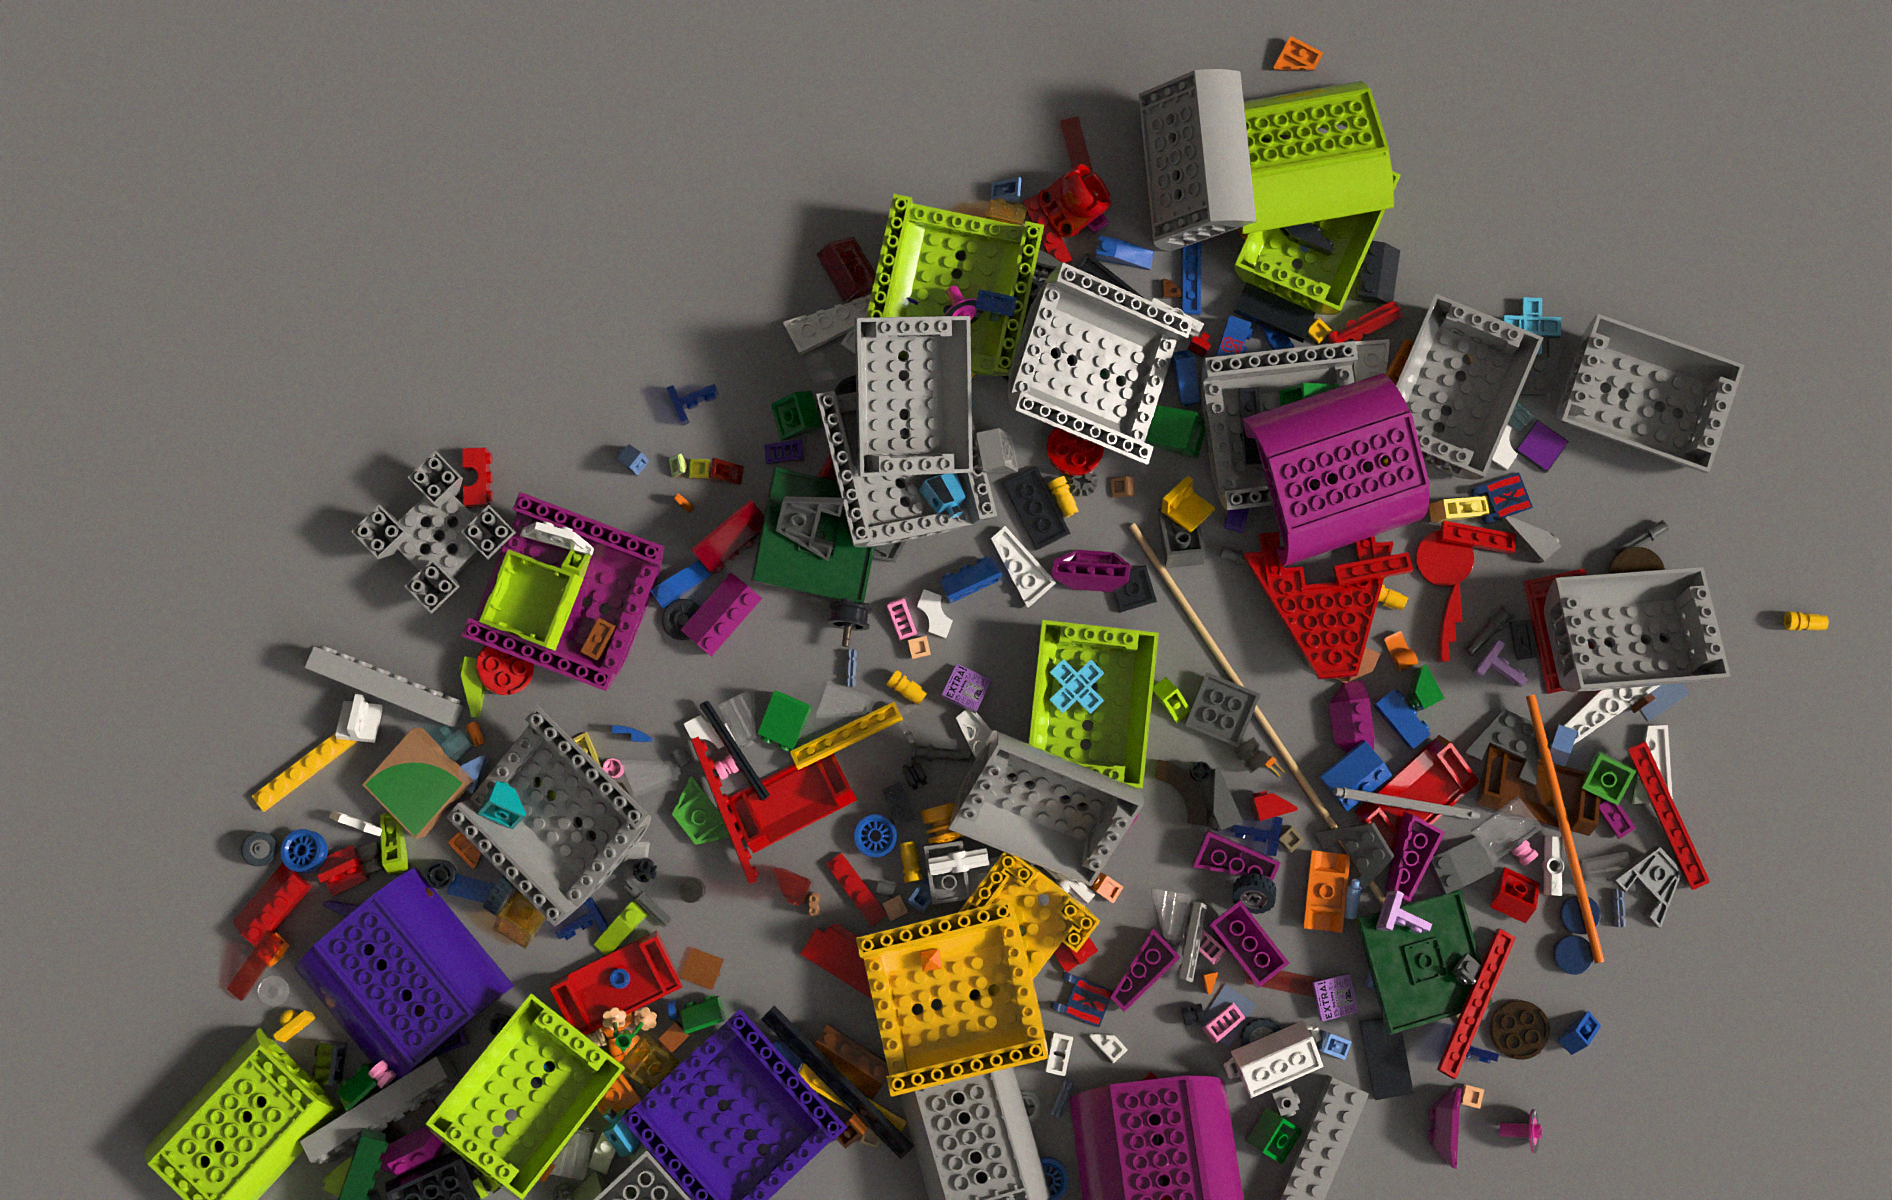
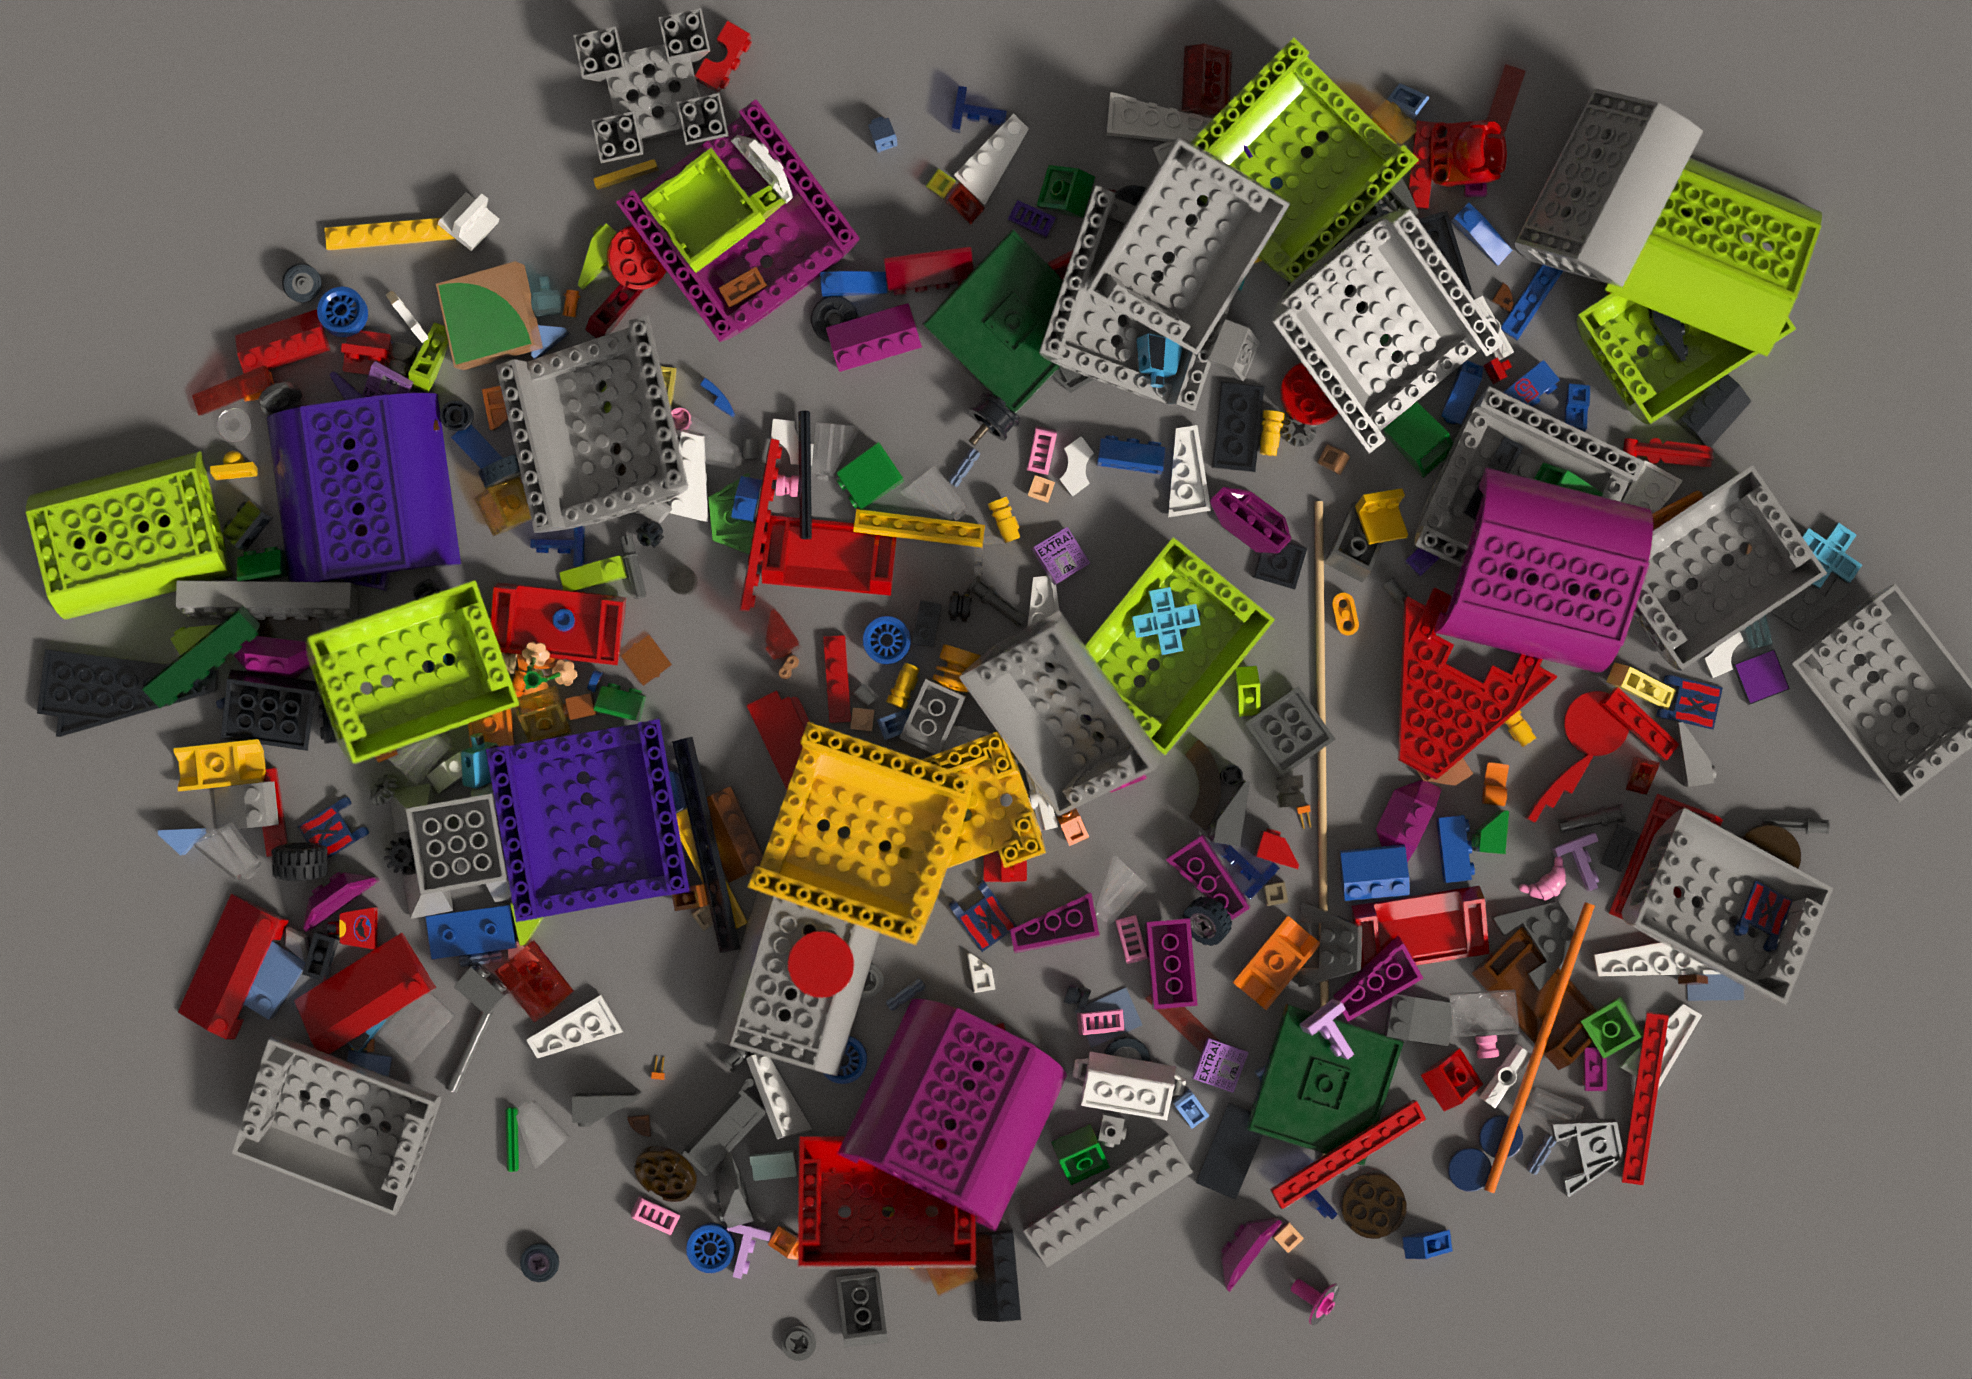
camera: 30 degrees right, 5 degrees up
light grey brick [304,645,465,727] -> none
bright pink wheel [368,1060,396,1089] -> none
lime tile [473,1177,490,1199] -> none
teal slope [477,781,526,830] -> none
yellowish green slope [669,454,687,477] -> none
orange tile [674,493,695,513] -> none
dark grey wing [776,496,845,561] -> none
orange slope [920,949,942,972] -> none
white piece [928,848,989,875] -> none
dark pink piece [945,286,984,325] -> none
clear blue bracket [975,289,1017,322] -> none
white brick [1045,1031,1073,1076] -> none
light grey plate [1178,901,1207,983] -> none
orange slope [1201,971,1218,995] -> none
black tile [1233,282,1316,343] -> none
orange wing [1273,36,1323,71] -> none
yellow tile [1307,317,1332,345] -> none
red plate [1333,552,1413,586] -> none
light grey piece [1334,787,1480,820] -> none
light blue cylinder [1344,879,1362,919] -> none
dark grey bracket [1452,953,1482,985] -> none
medium blue slope [1550,724,1578,767] -> none
yellow axle [1784,611,1829,631] -> none
none -> dark grey tile [259,382,302,416]
none -> medium lavender tile [362,361,413,397]
none -> dark red slope [585,284,644,338]
none -> yellow tile [593,159,659,190]
none -> white wing [668,429,709,522]
none -> blue slope [731,476,762,523]
none -> red tile [788,931,855,998]
none -> white wing [954,114,1029,206]
none -> light orange plate [1332,593,1359,636]
none -> bright pink piece [1519,856,1566,901]
none -> clear red slope [1626,757,1660,795]
none -> dark blue flag [1733,881,1793,952]

